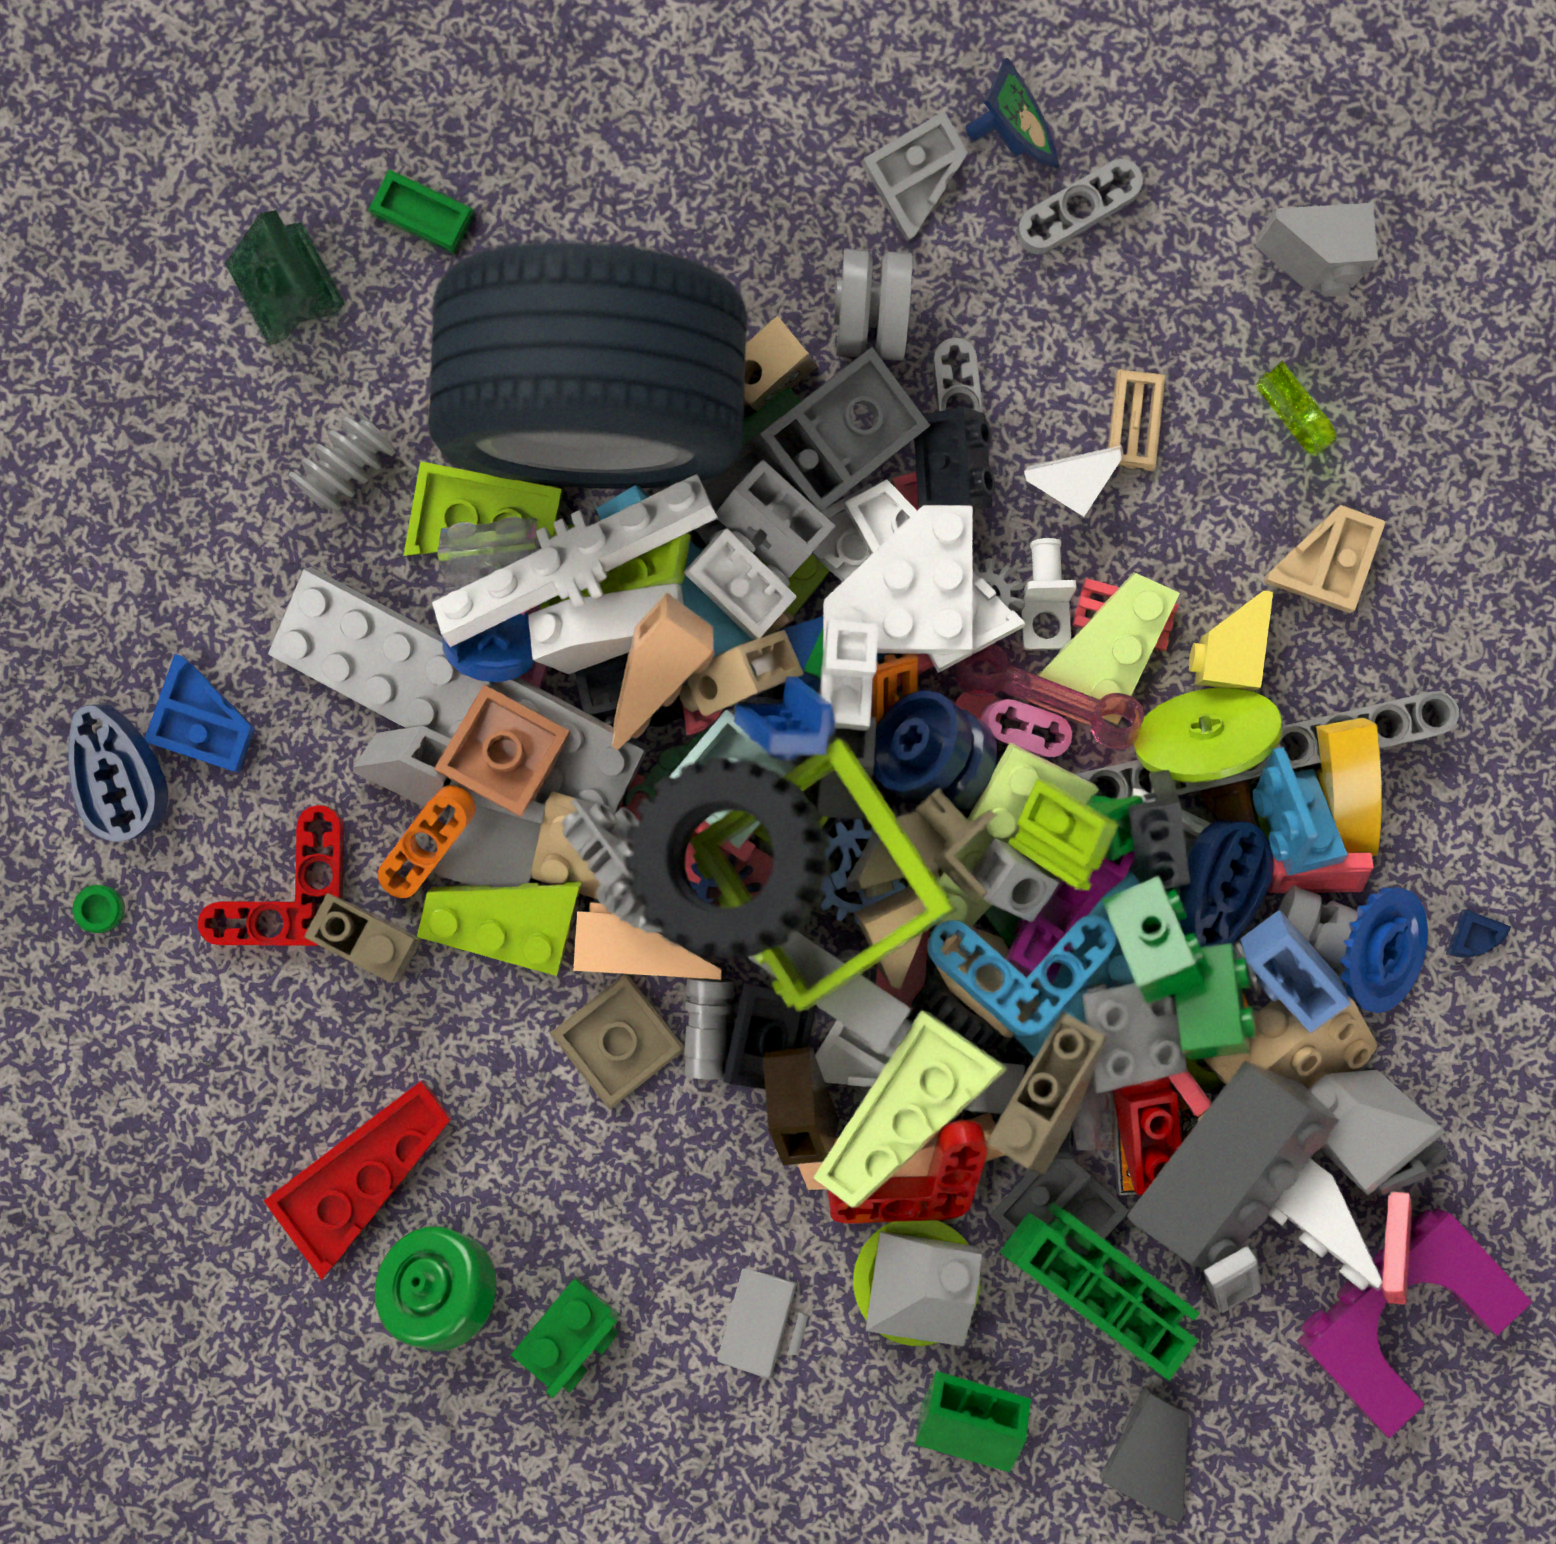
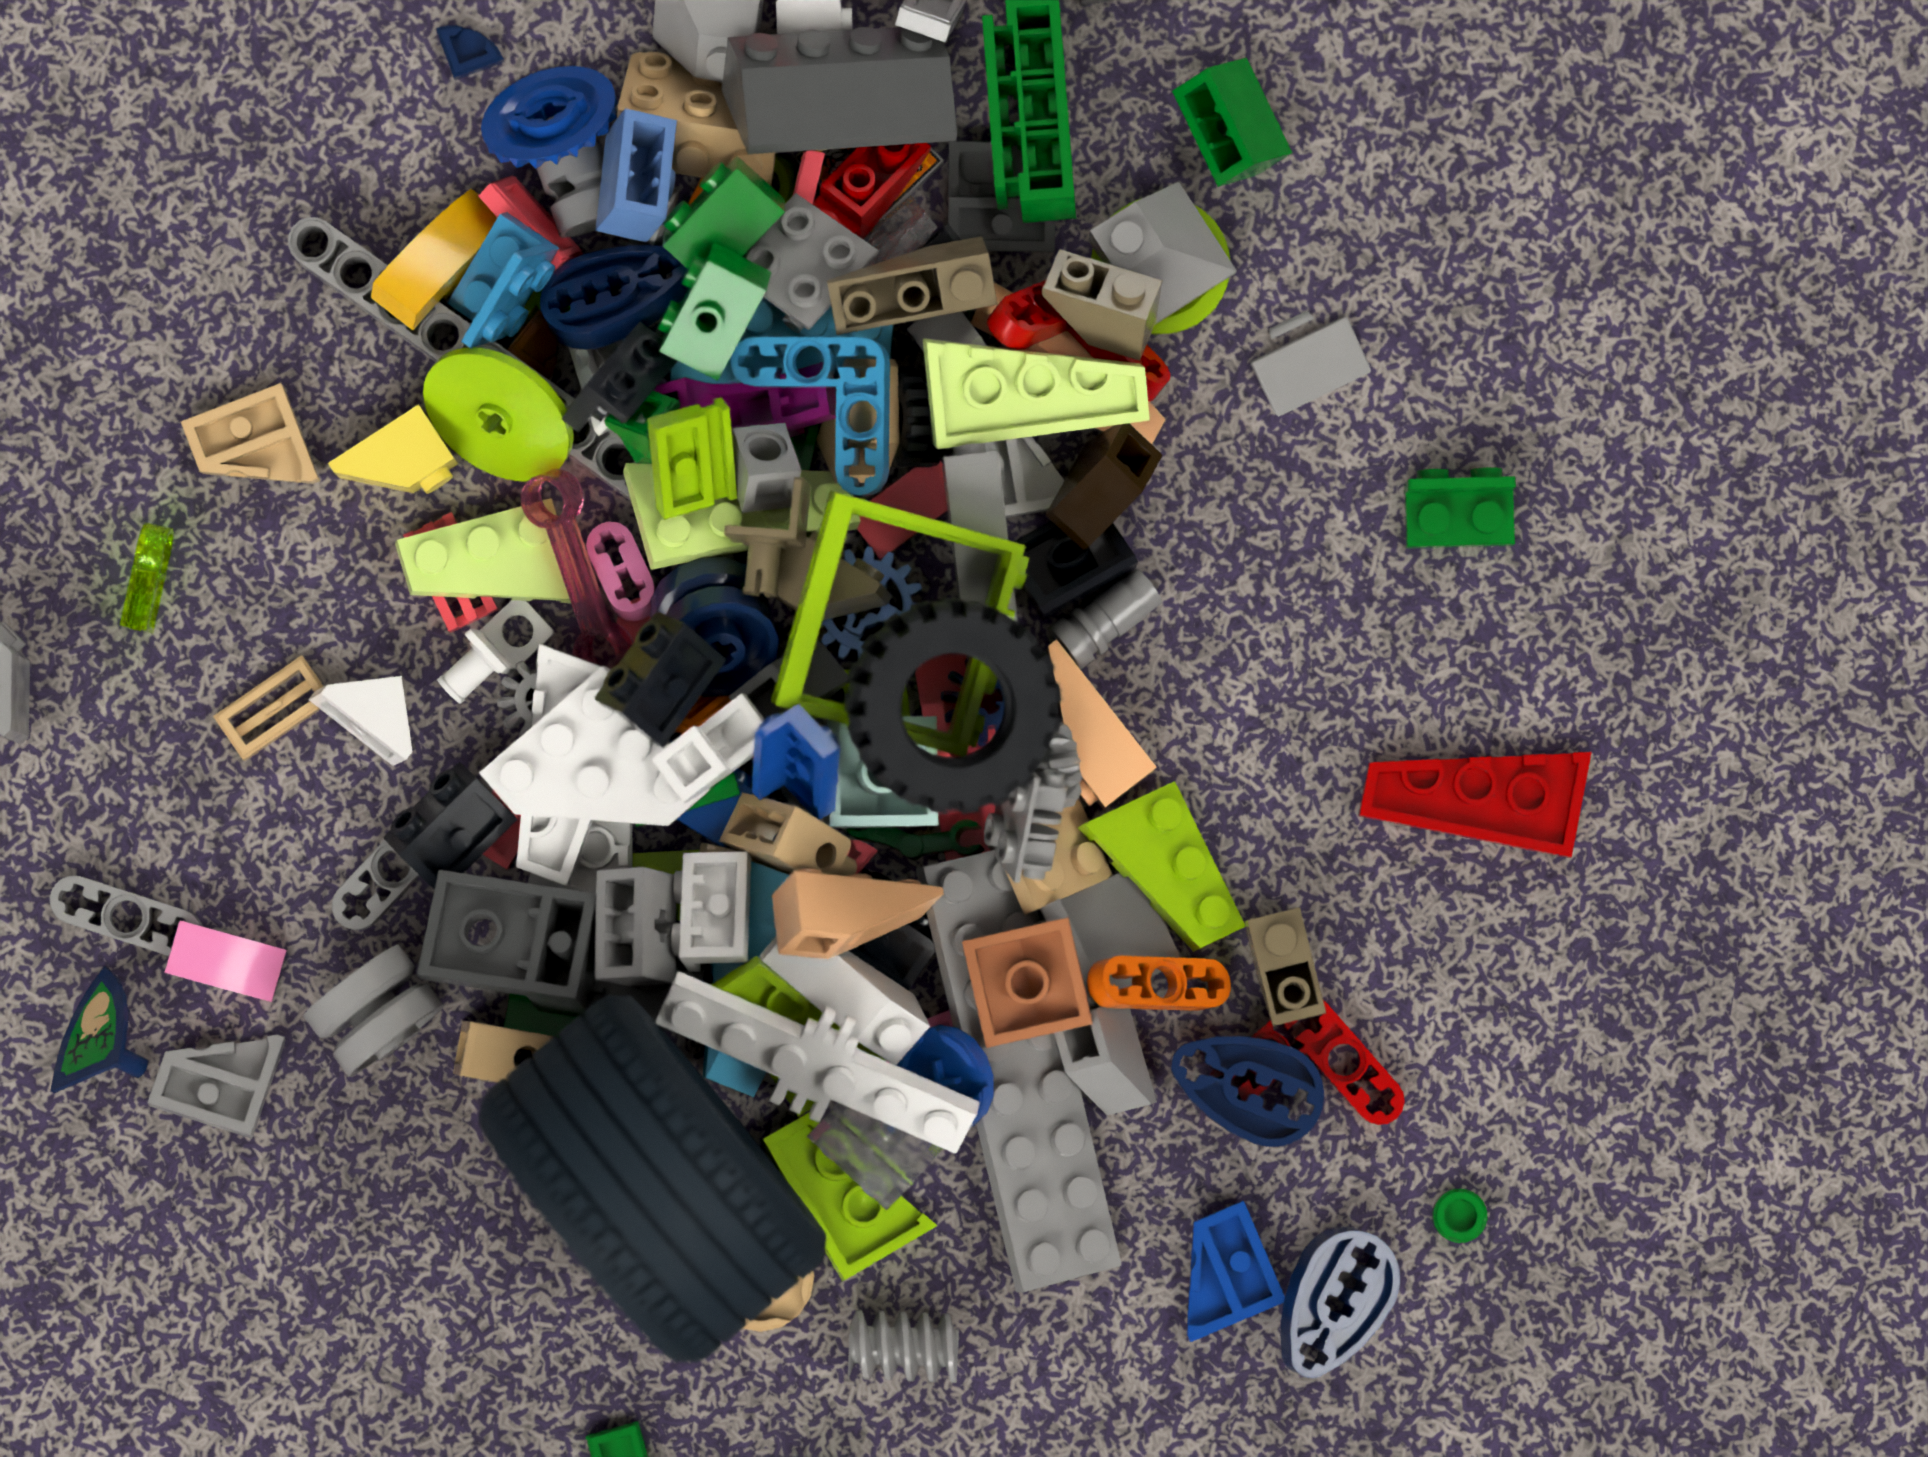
camera: 130 degrees left, 0 degrees up
green wheel [374,1226,496,1351] -> none
dark tan tile [550,974,685,1110] -> none
tan slope [854,886,927,989] -> none
none -> bright pink slope [165,921,287,1002]
none -> black bracket [595,612,727,748]
none -> dark tan slope [1042,249,1163,360]
none -> dark blue piece [1171,1036,1324,1147]

